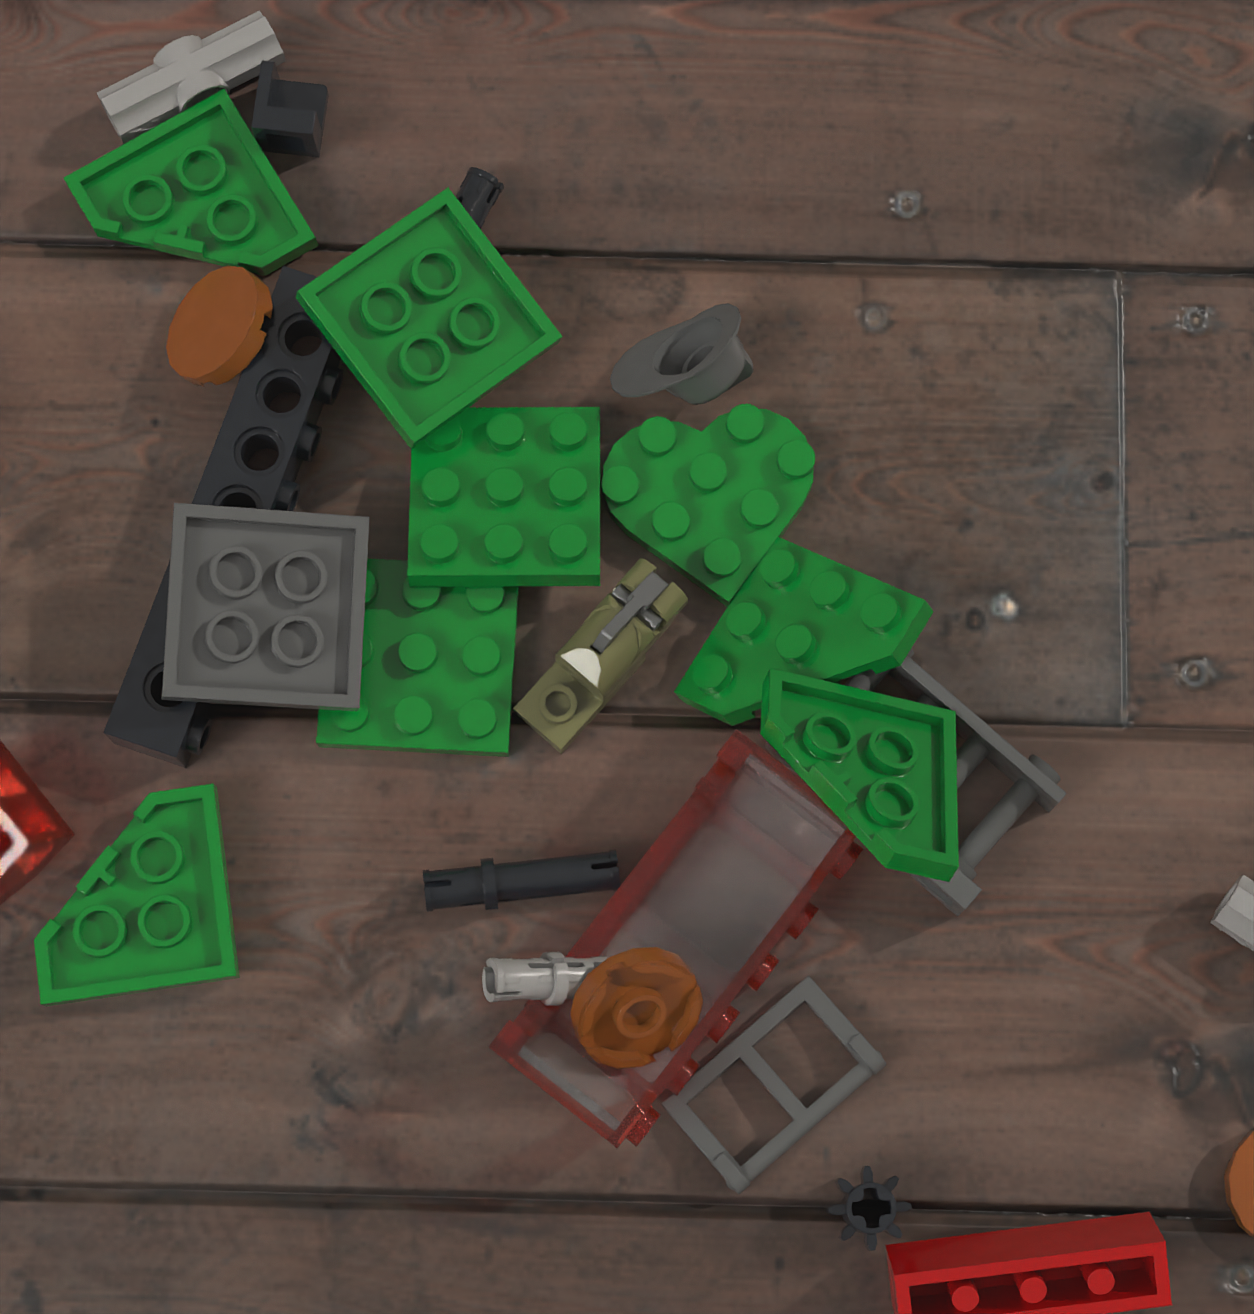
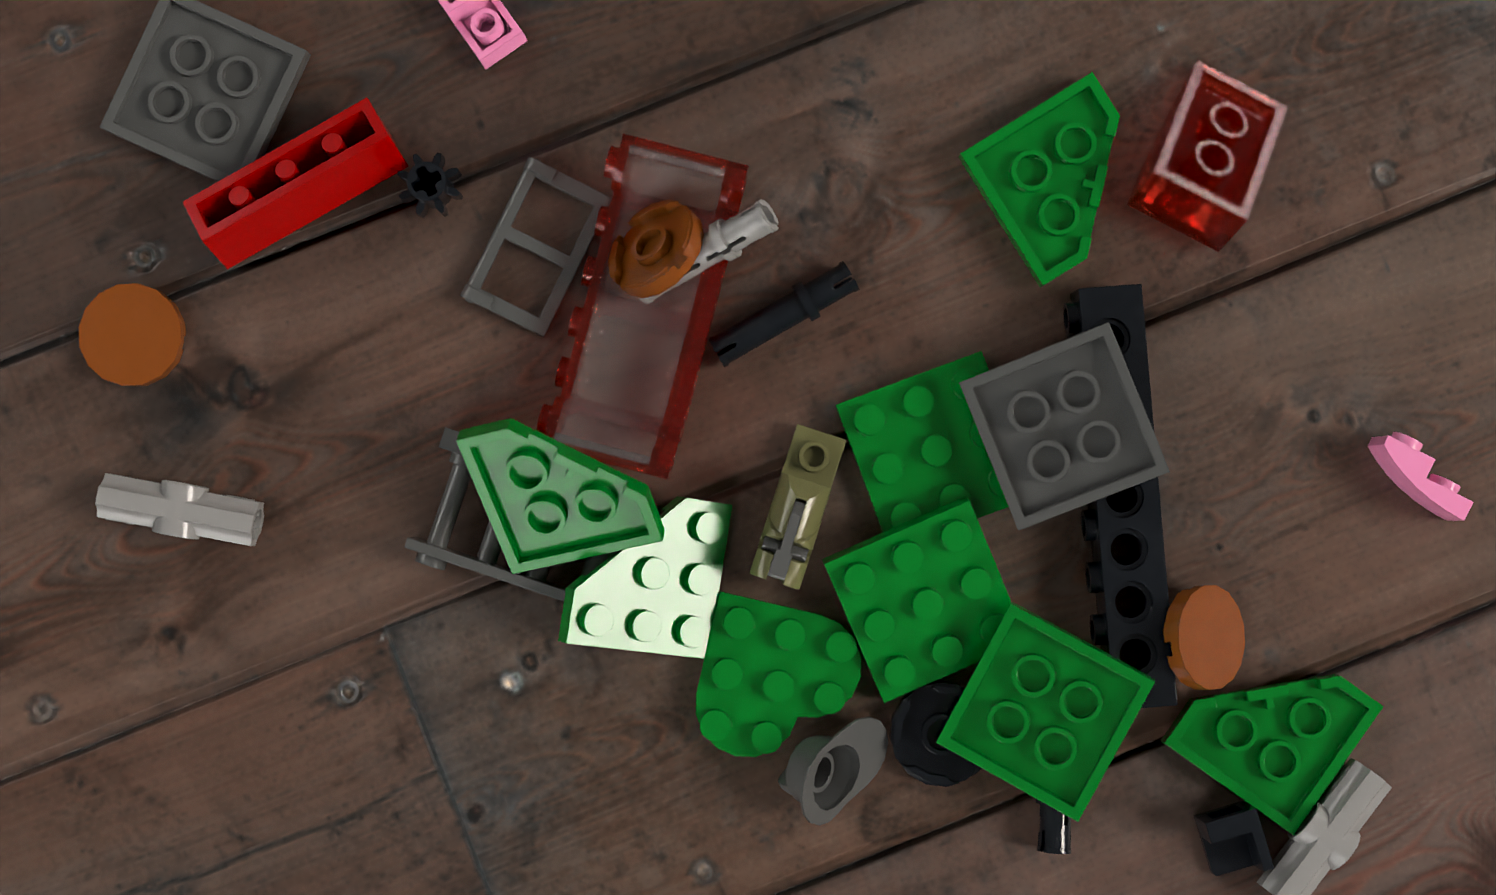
camera: 155 degrees right, 10 degrees up
none -> black tile [889,681,982,787]

